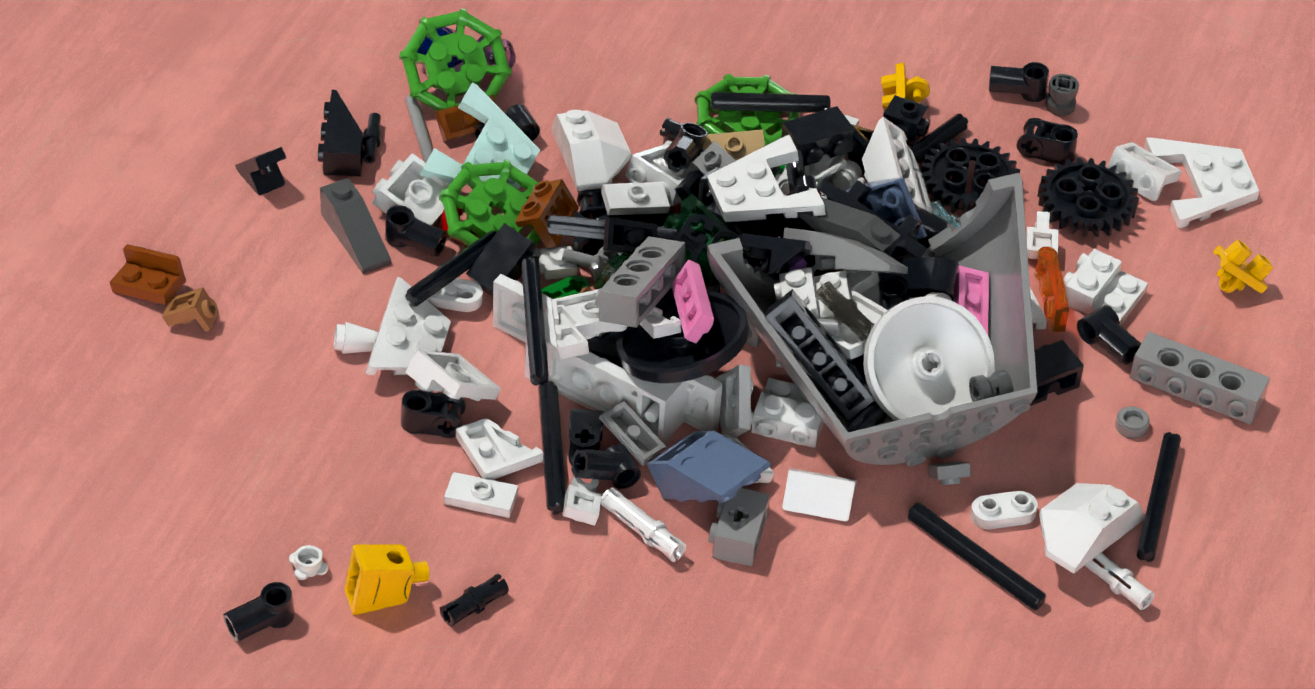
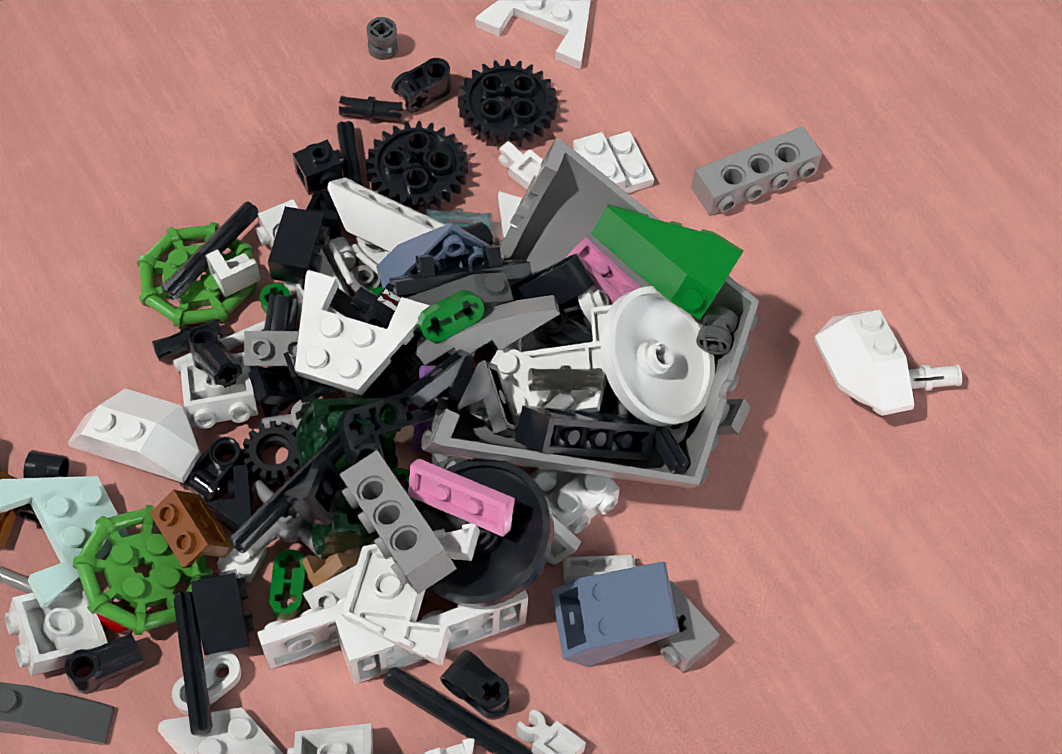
camera: 55 degrees left, 15 degrees up
black axle [521,258,549,386] -> none
black piece [571,444,641,489] -> none
light grey slope [599,401,667,466] -> none
white pin [600,487,687,562] -> none
white plate [601,182,670,215] -> none
tan plate [703,130,765,161] -> none
white panel [782,468,857,521] -> none
yellow hips [881,62,930,111] -> none
black axle [908,503,1046,610] -> none
white plate [970,491,1038,530] -> none
black piece [989,62,1049,102] -> none
black piece [1077,305,1141,365] -> none
white bracket [1107,142,1182,201] -> none
light grey tile [1115,406,1150,438] -> none
black axle [1136,432,1181,562] -> none
yellow hips [1213,239,1273,294] -> none
none -> white panel [206,250,261,297]
none -> black pin [339,95,403,122]
none -> green beam [417,290,484,342]
none -> black slope [457,360,517,438]
none -> green wedge [591,204,744,320]

